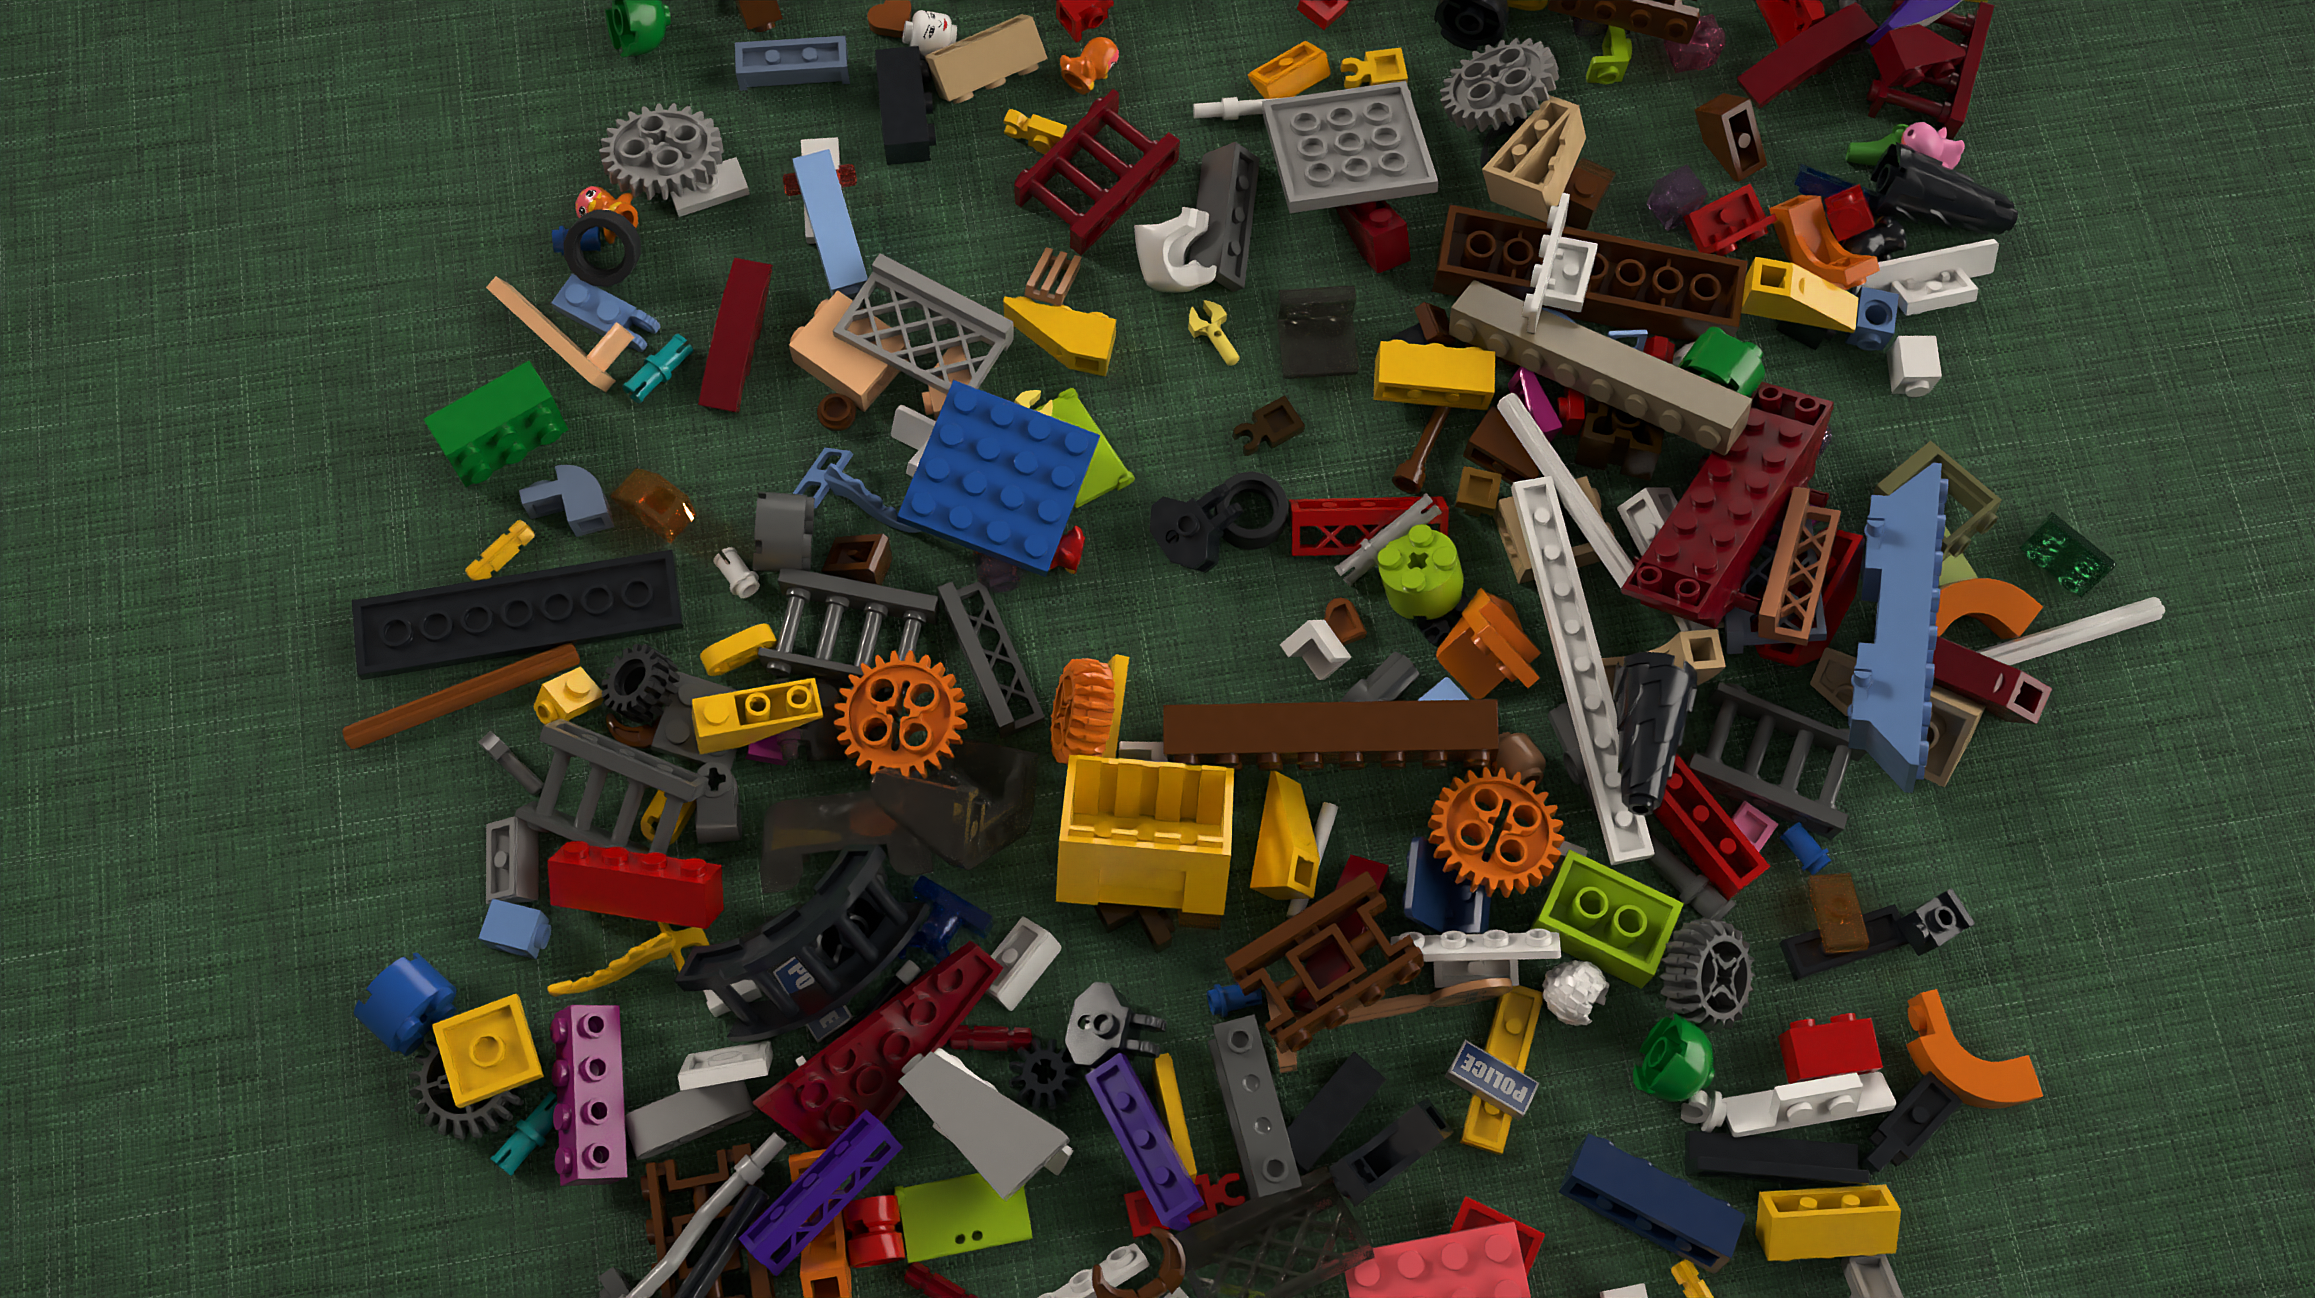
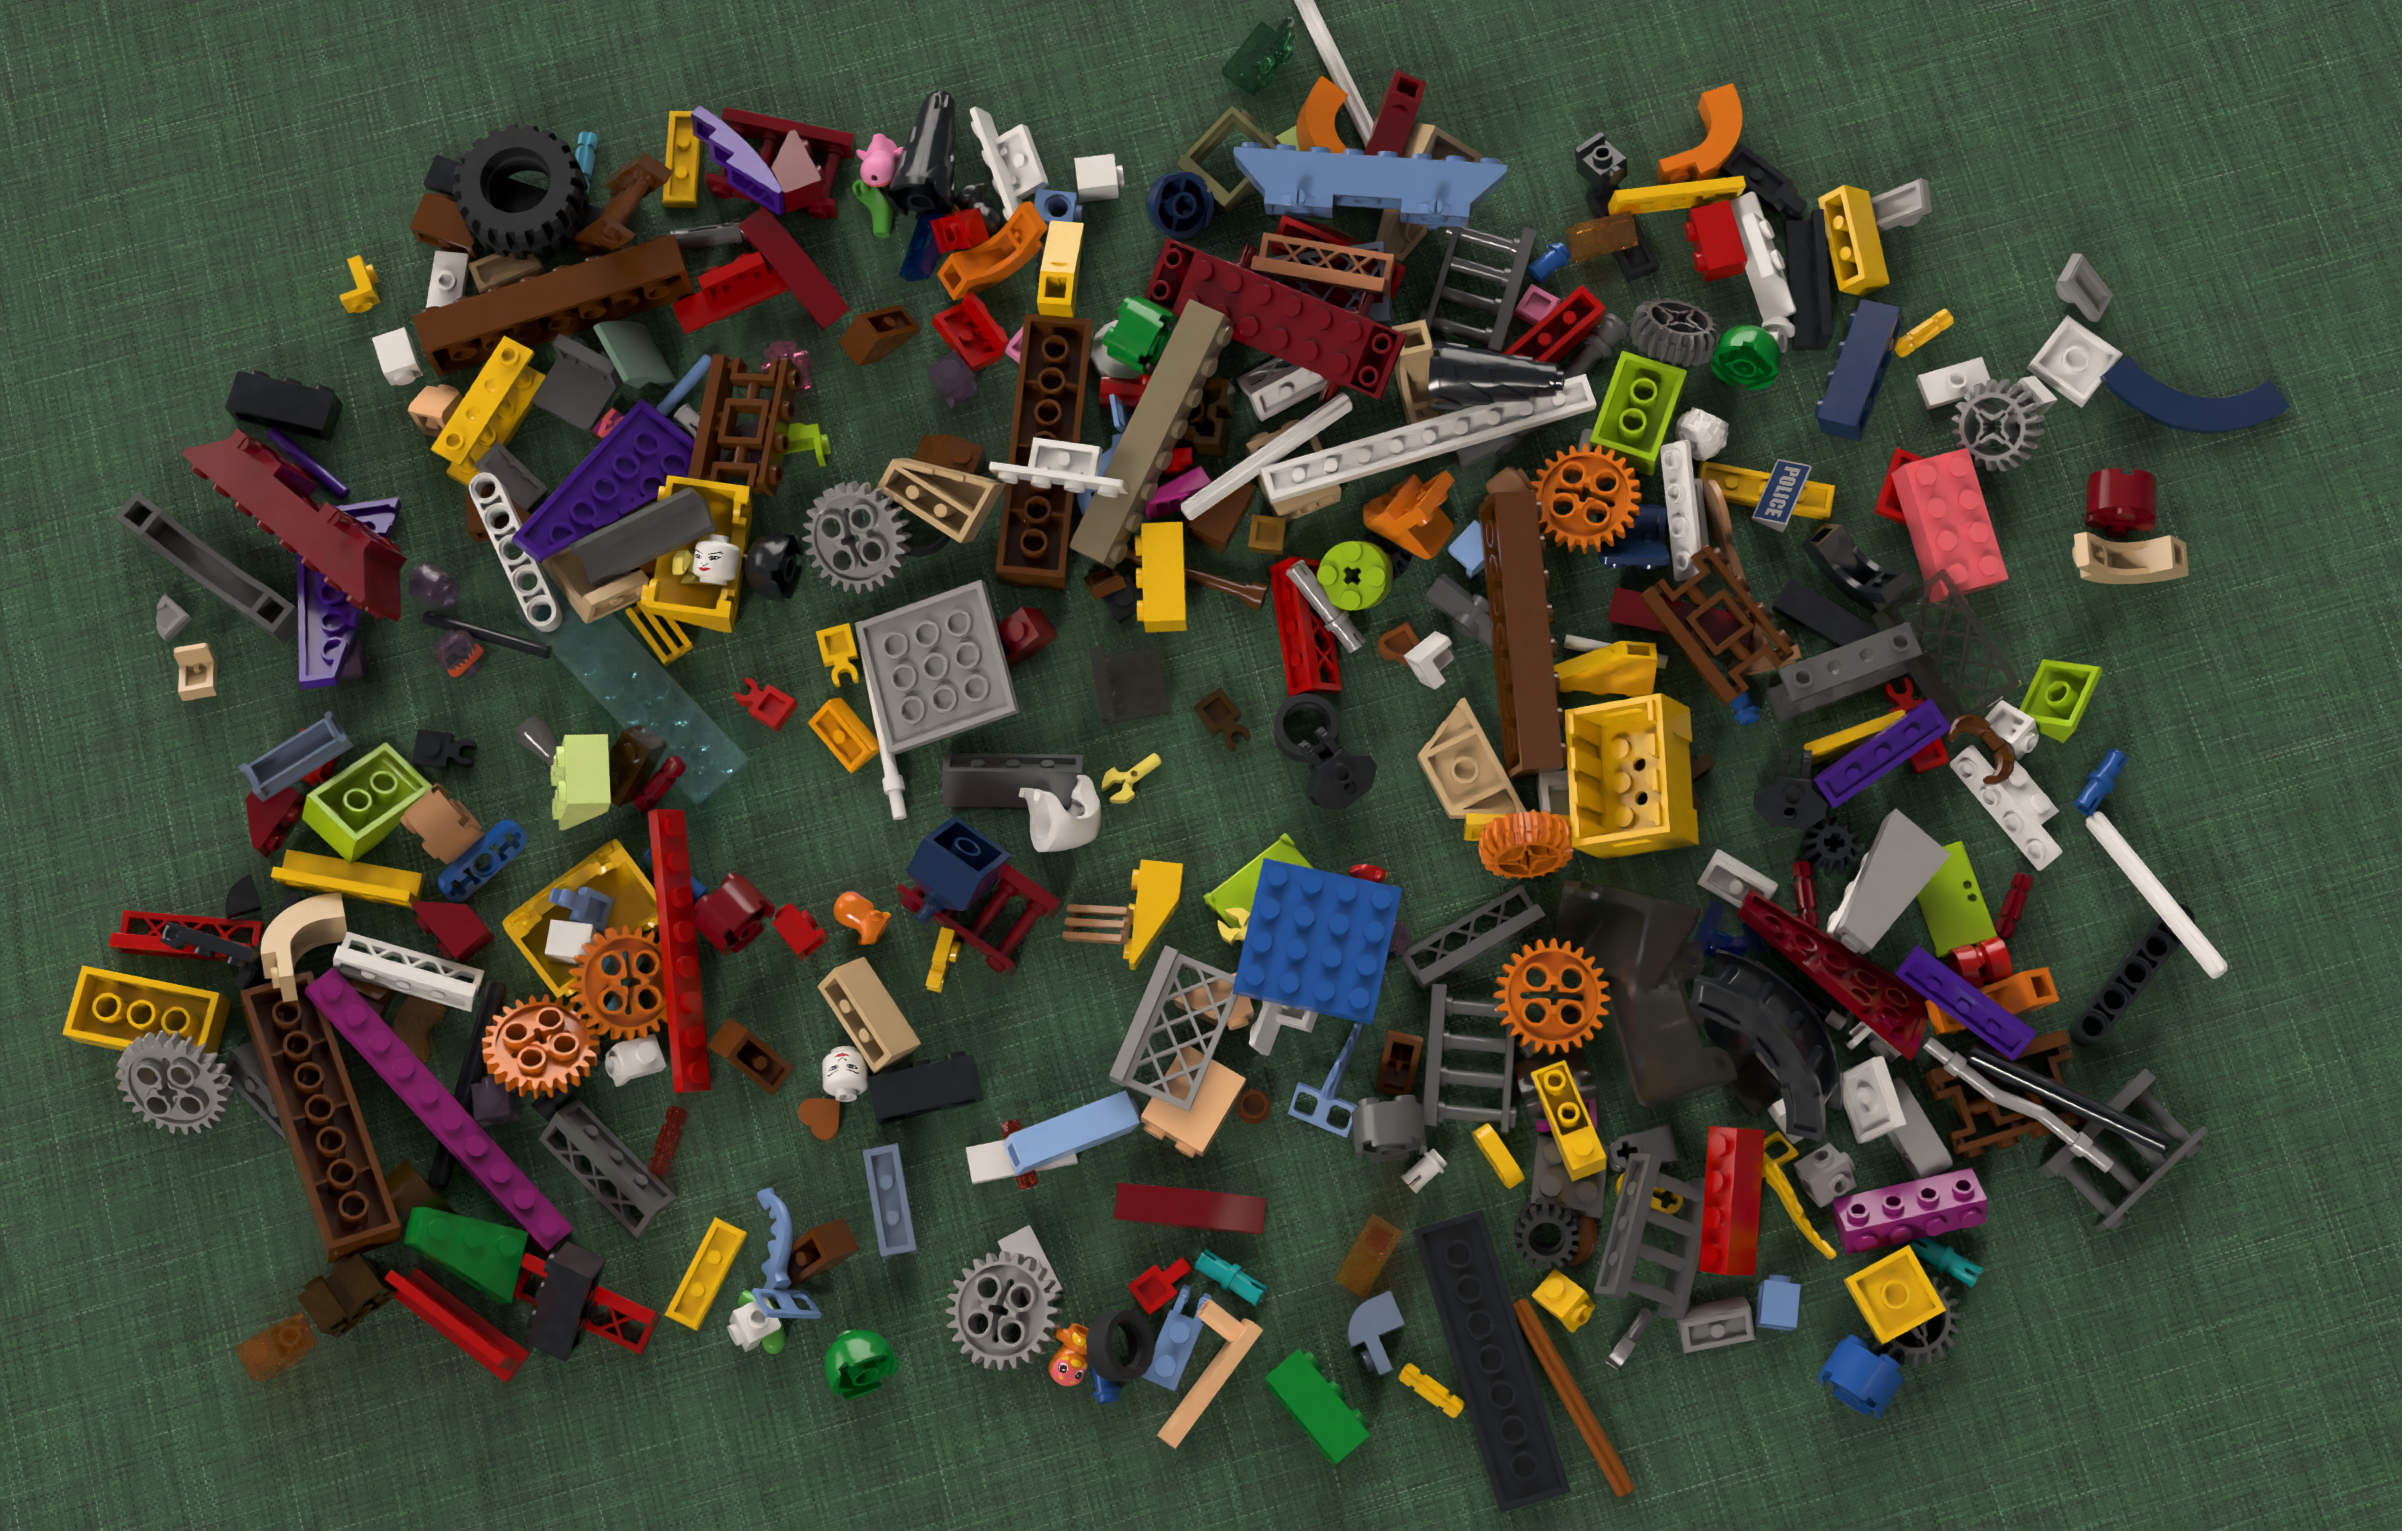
camera: 90 degrees left, 5 degrees up
none -> dark blue piece [906,815,1011,926]
none -> red plate [1127,1257,1192,1316]
none -> dark blue cylinder [1146,171,1214,239]
none -> tan wing [1417,697,1526,819]
none -> yellow tile [1608,176,1746,217]
none -> light grey brick [1793,1143,1857,1208]

